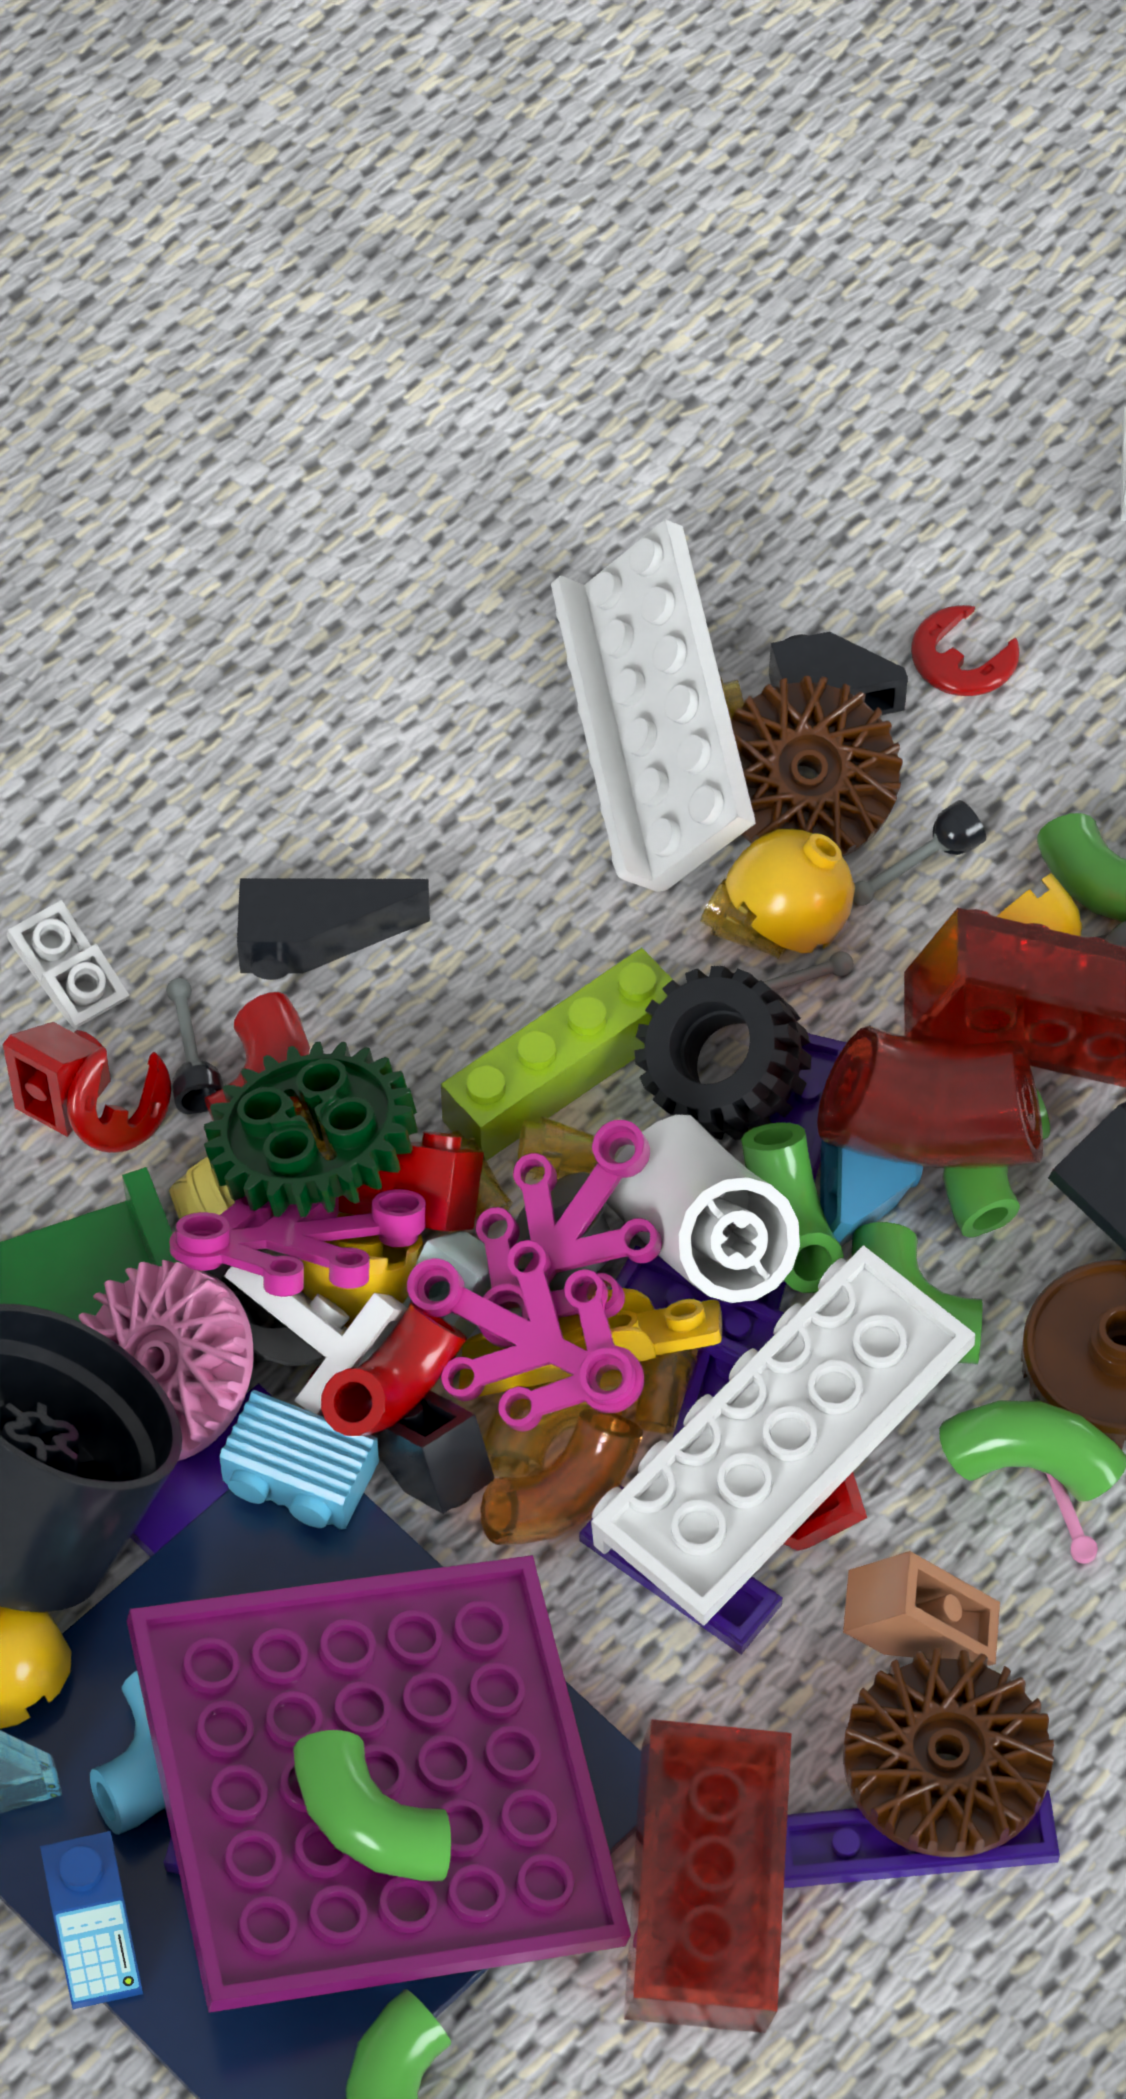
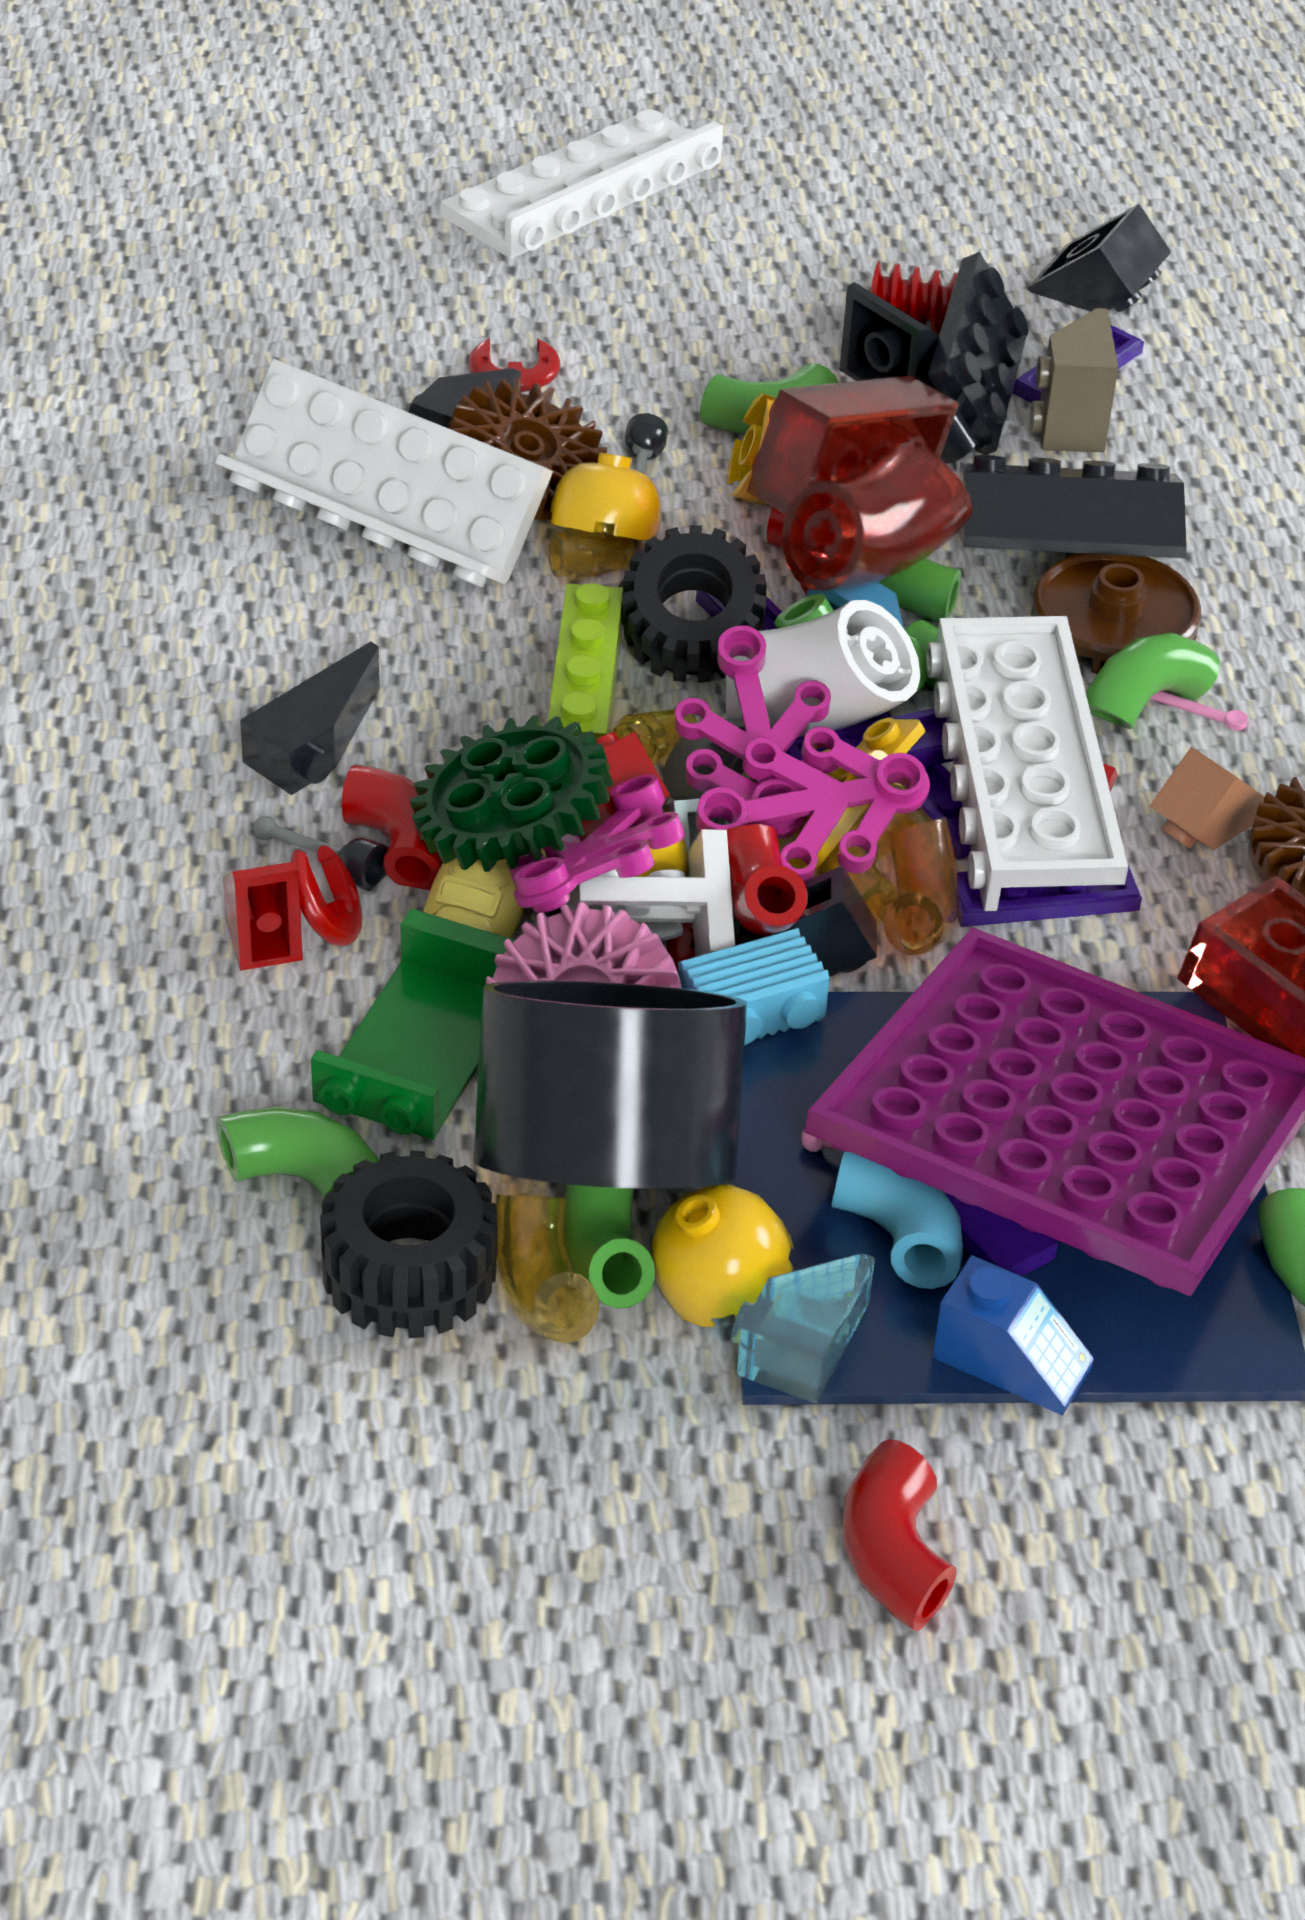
camera: 50 degrees left, 15 degrees down
white slope [7,900,129,1029] -> none
bright green cylinder [293,1730,451,1881] -> none

